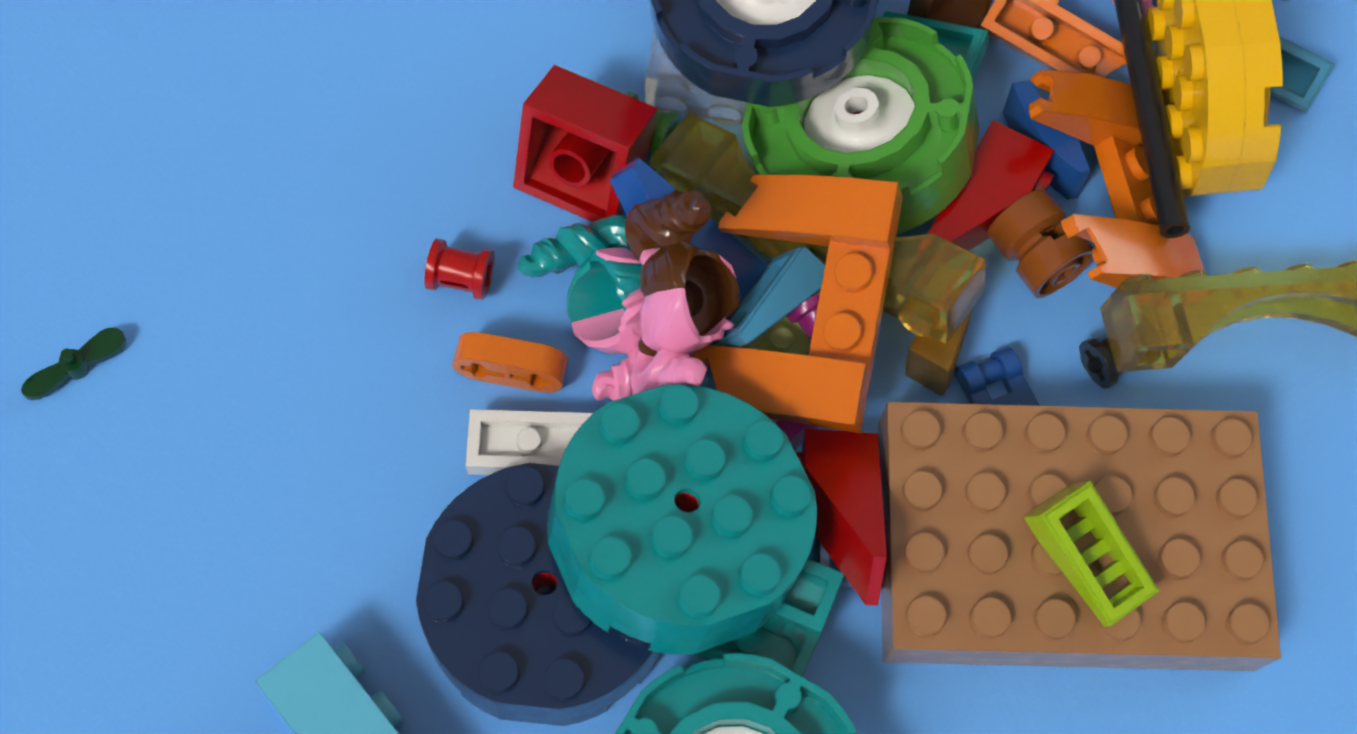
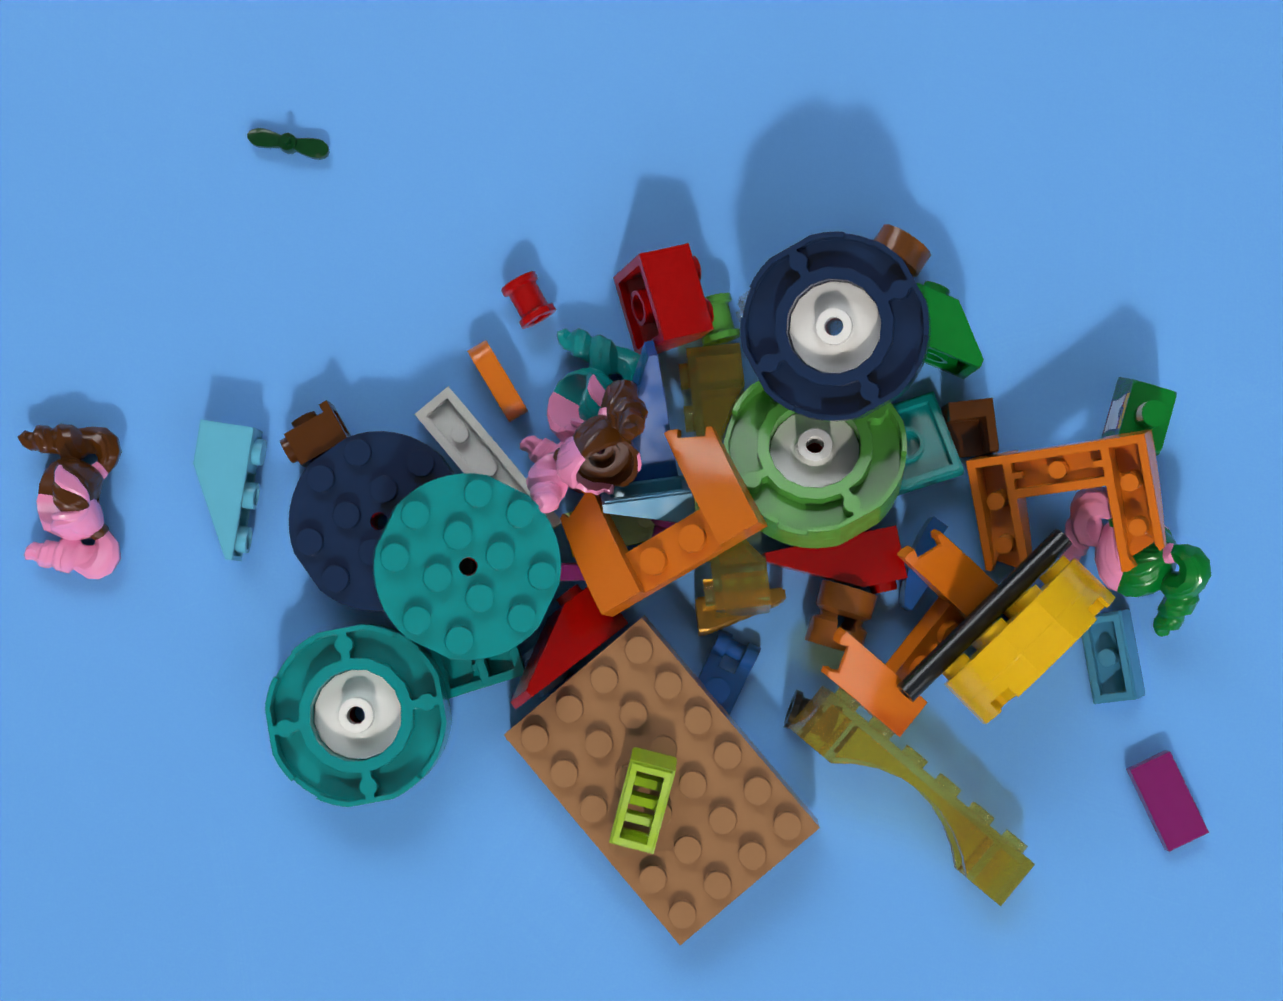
camera: 50 degrees right, 20 degrees up
none -> reddish brown brick [280,400,351,468]

